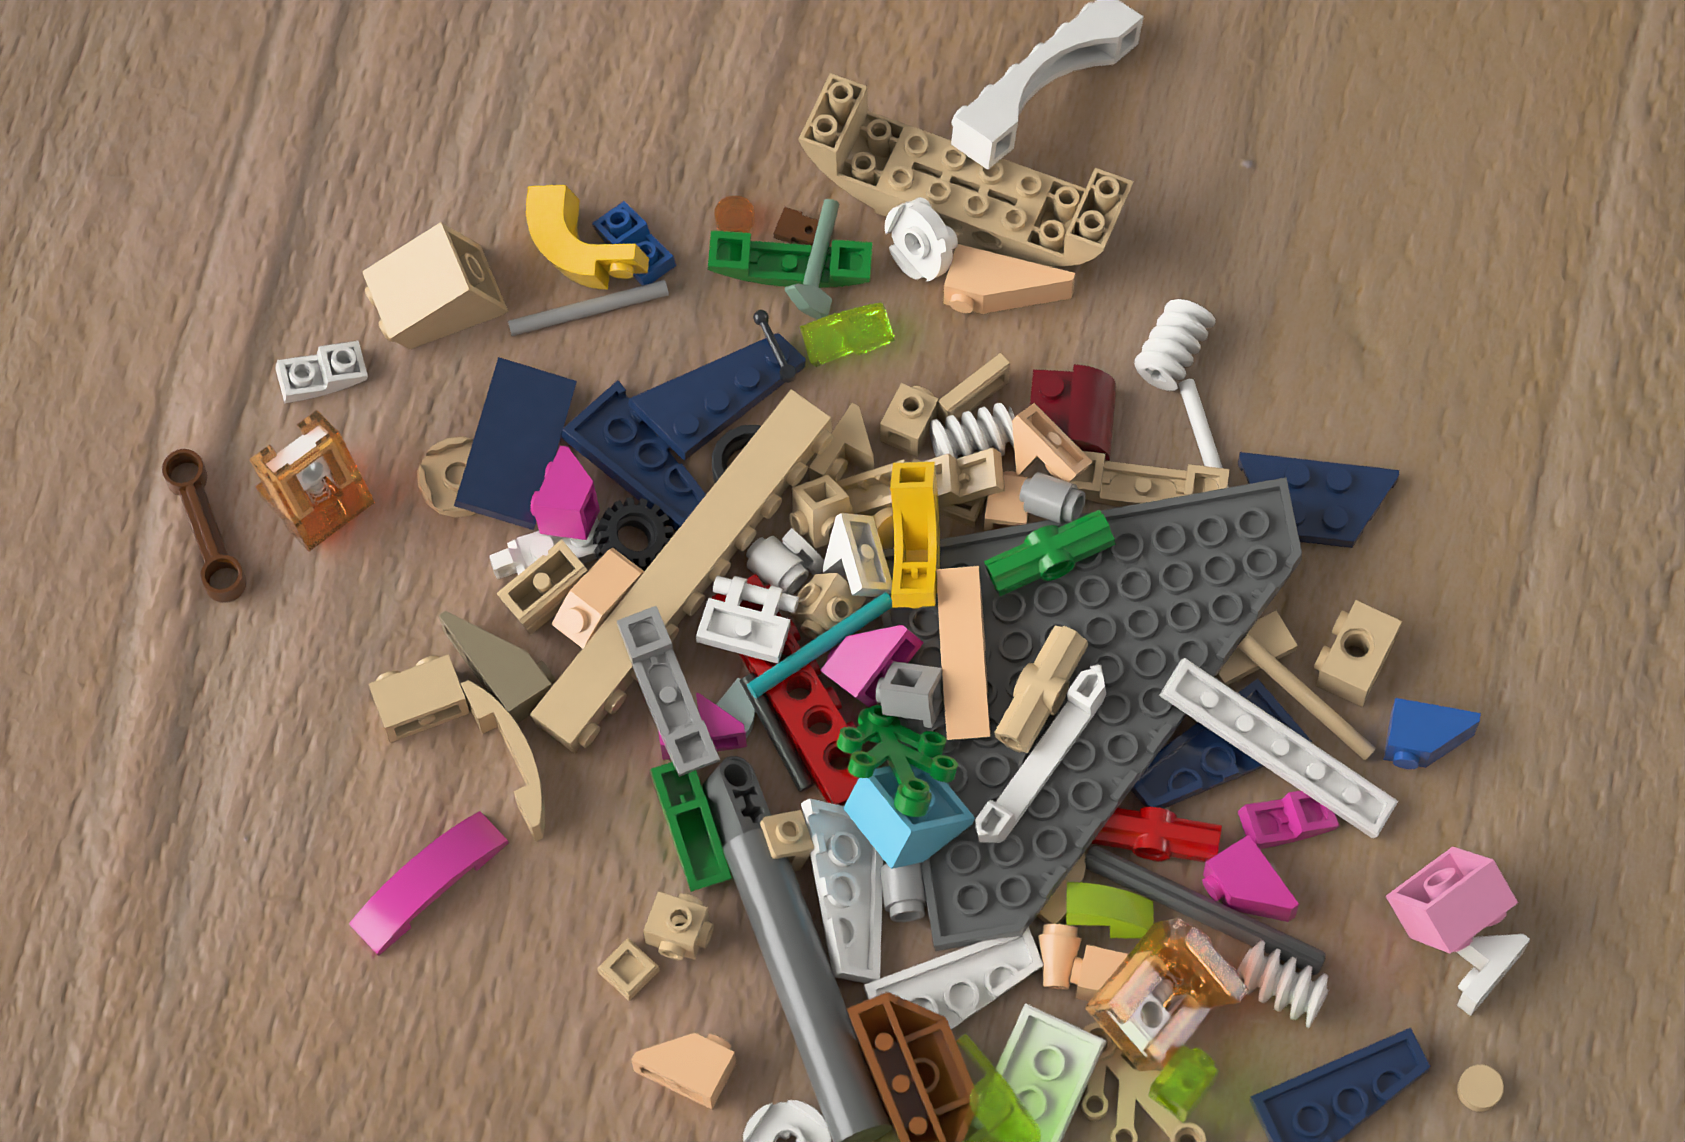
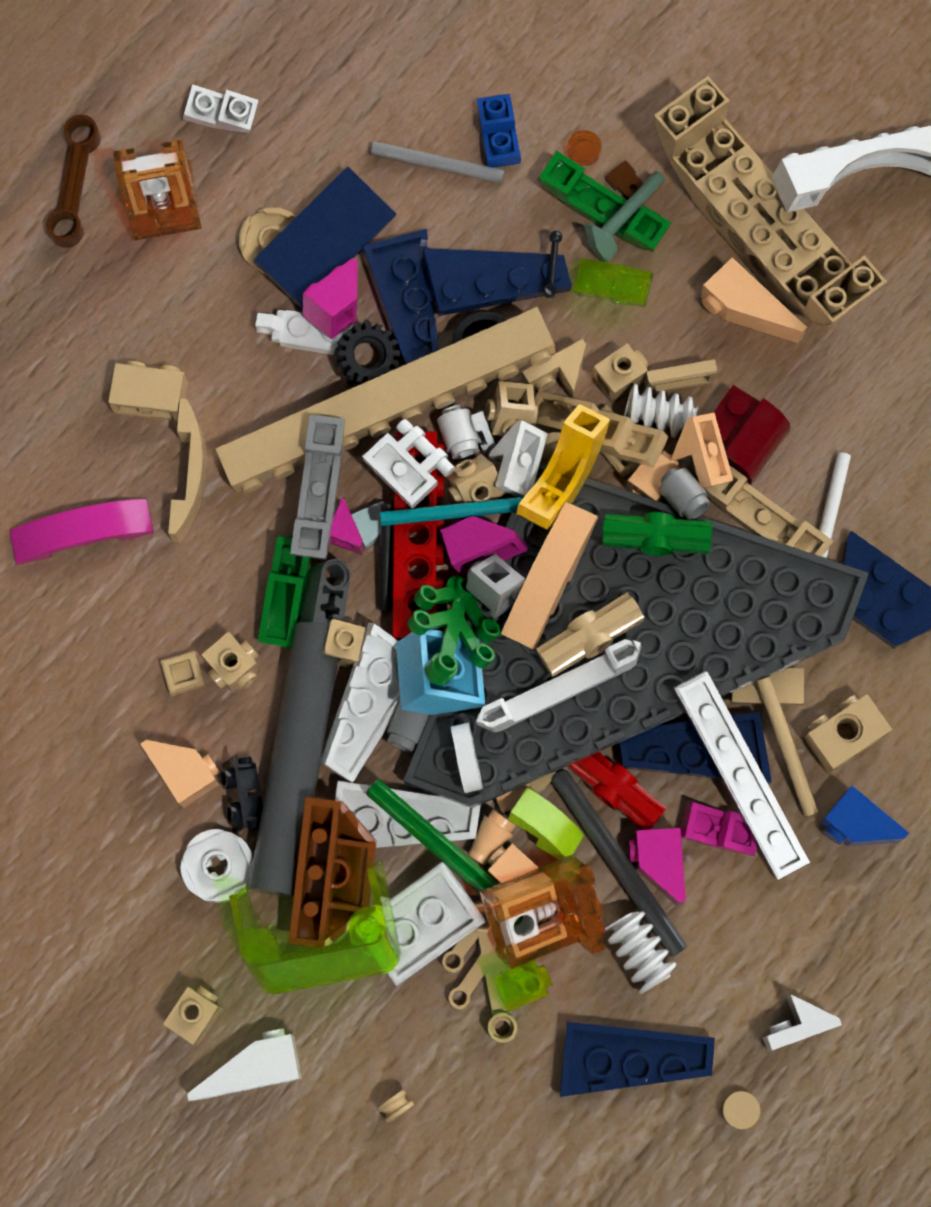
camera: 30 degrees right, 10 degrees up
slope [362,222,508,349] -> none
dark tan slope [439,611,555,724] -> none
tan brick [496,539,588,635] -> none
yellow arch [526,185,649,289] -> none
light nougat slope [552,548,644,648] -> none
white plate [885,197,958,281] -> none
white piece [1134,299,1216,391] -> none
bright pink brick [1386,846,1518,953] -> none
none -> black hinge [220,756,263,834]
none -> green axle [366,780,540,926]
none -> white beam [451,723,483,793]

